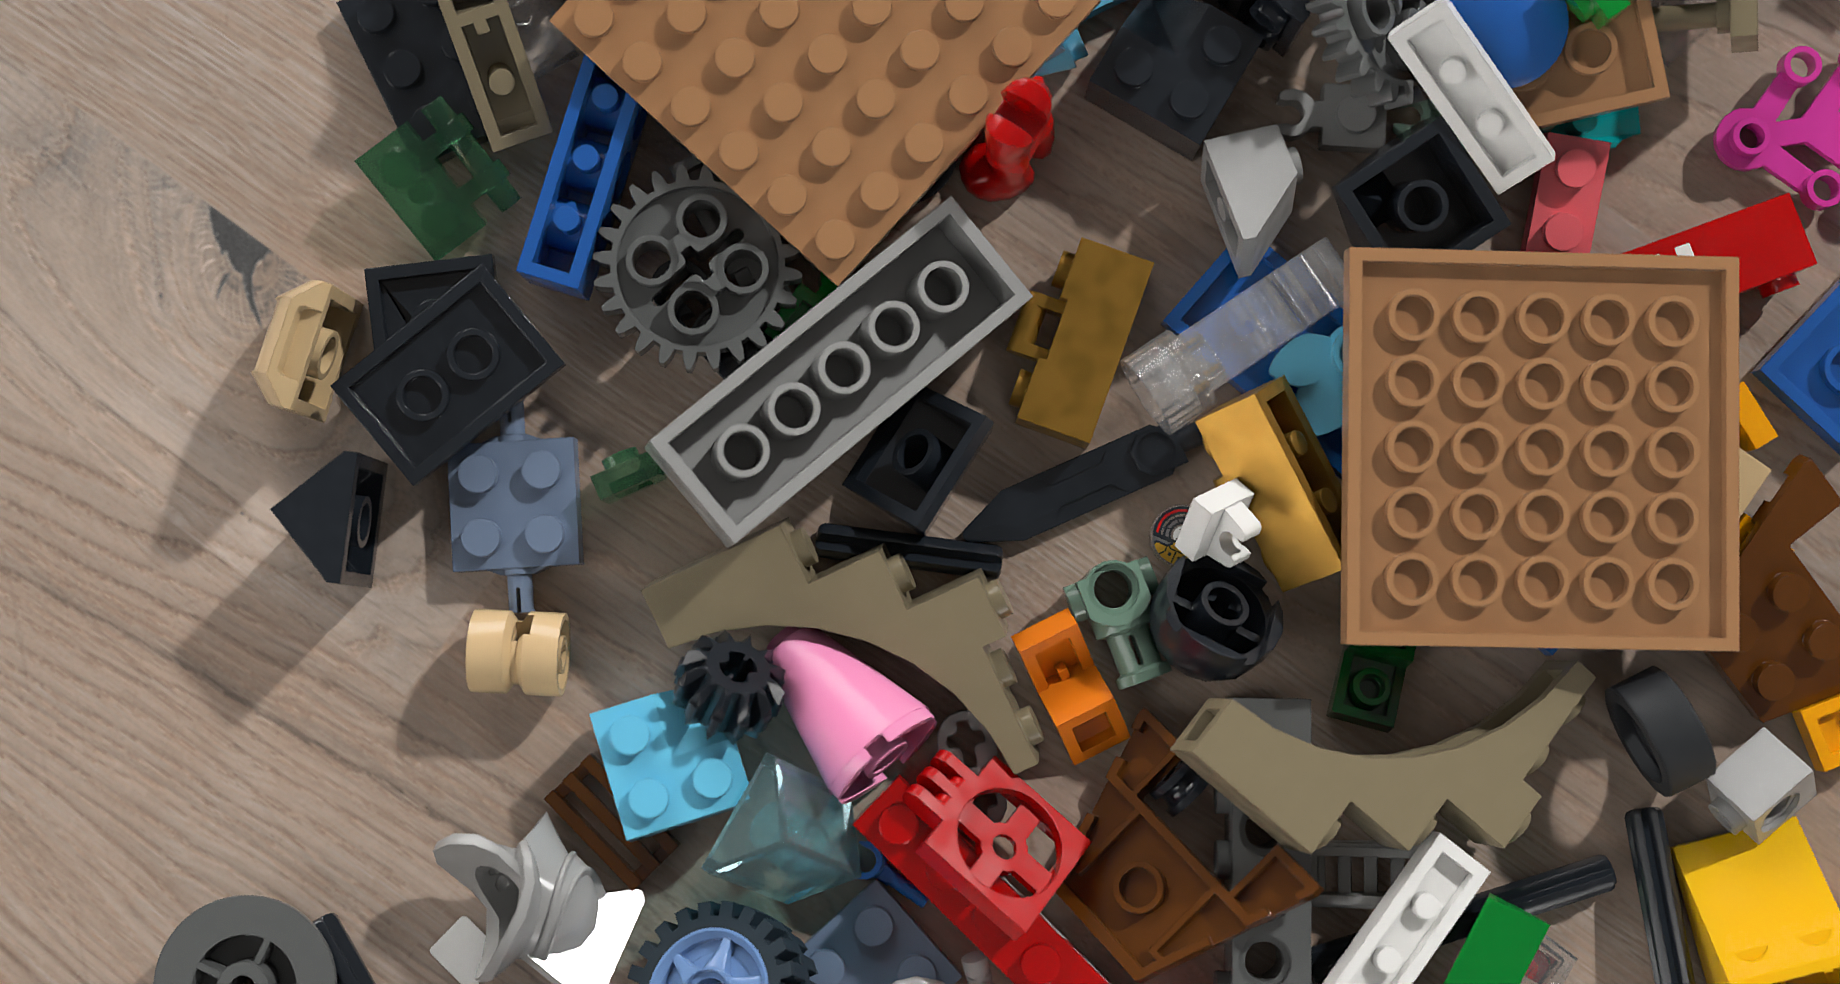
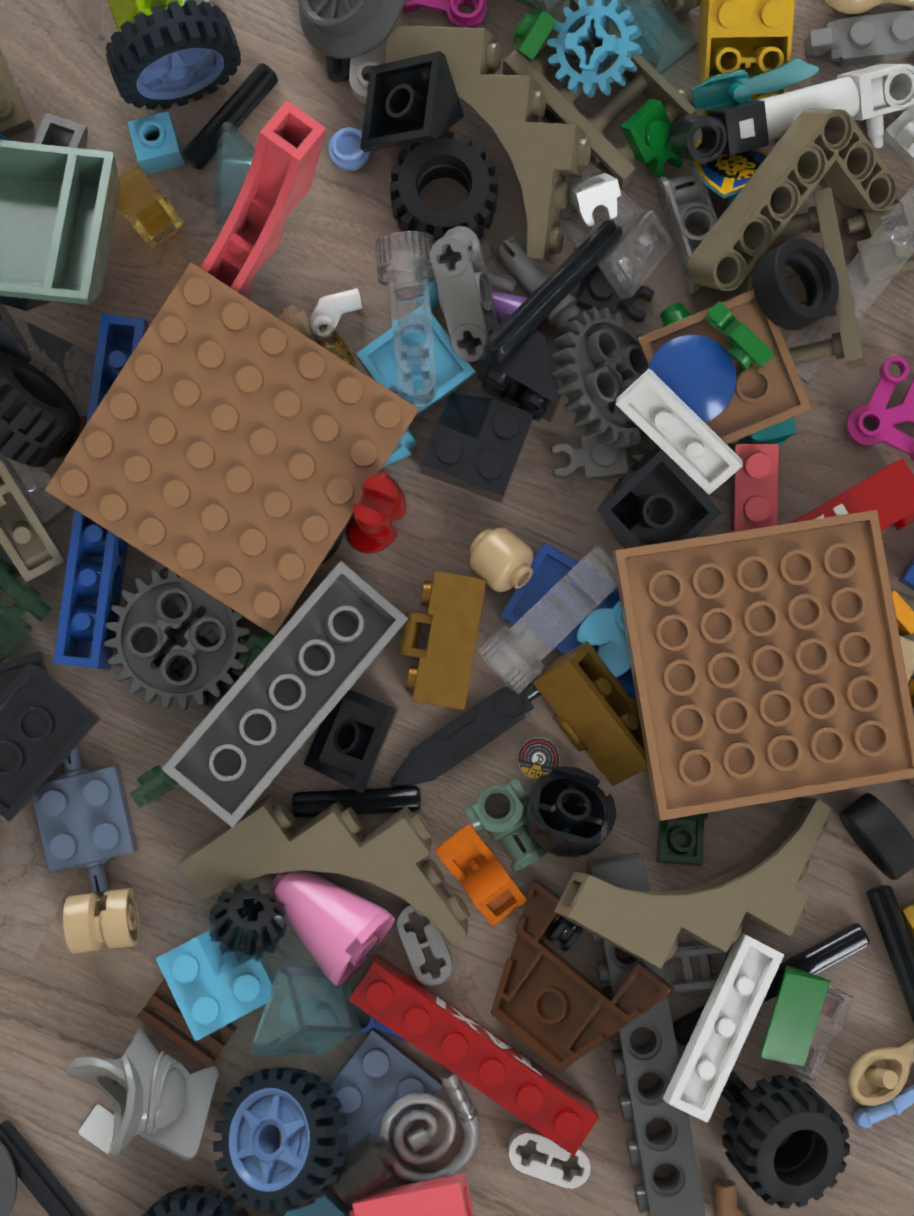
camera: 20 degrees left, 0 degrees up
piece [902,749,1092,941] -> none
white tile [1174,478,1261,567] -> none
light grey slope [1200,124,1303,278] -> none
none -> tan head [469,527,533,592]

